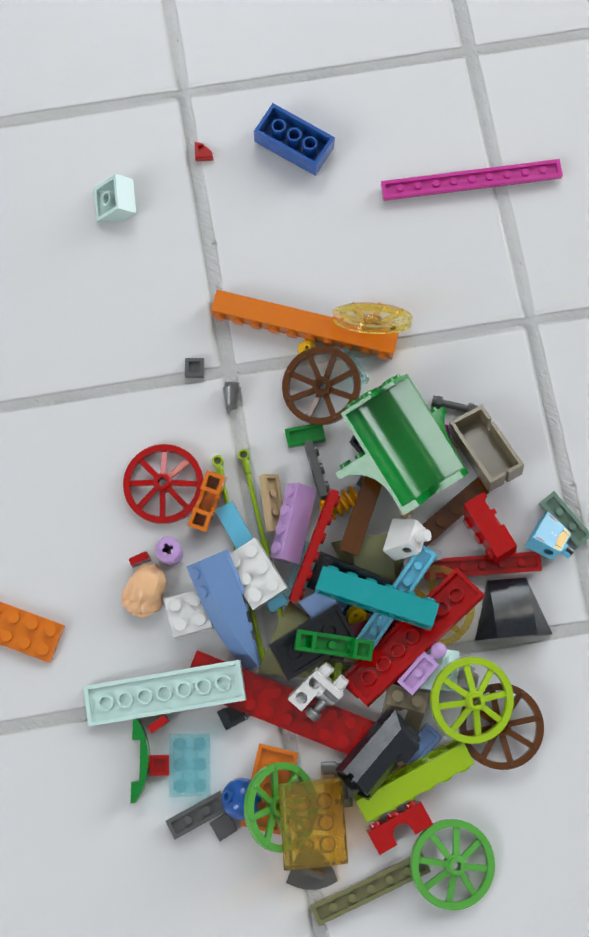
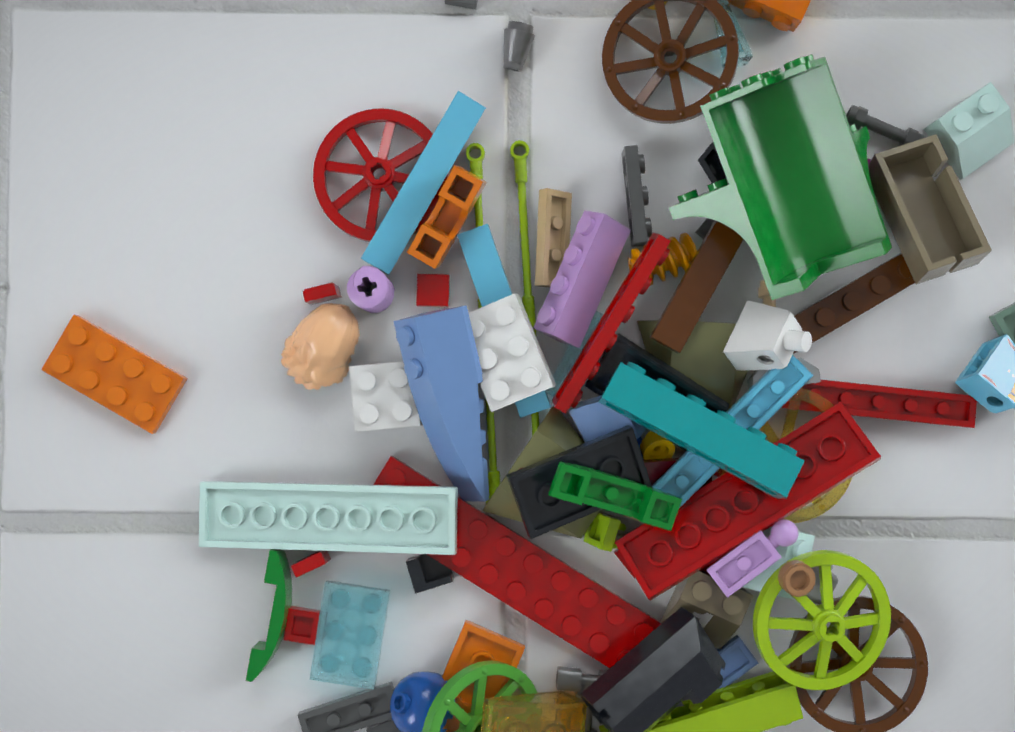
camera: 15 degrees right, 10 degrees up
green tile [285,424,326,449] -> none
white hips [288,662,348,722] -> none
red wedge [463,492,517,564] -> none
black wedge [474,577,553,641] -> none
none -> medium azure tile [361,91,486,275]
none -> red tile [416,274,450,307]
none -> medium nougat tile [778,560,816,597]
none -> light aqua slope [924,82,1014,180]

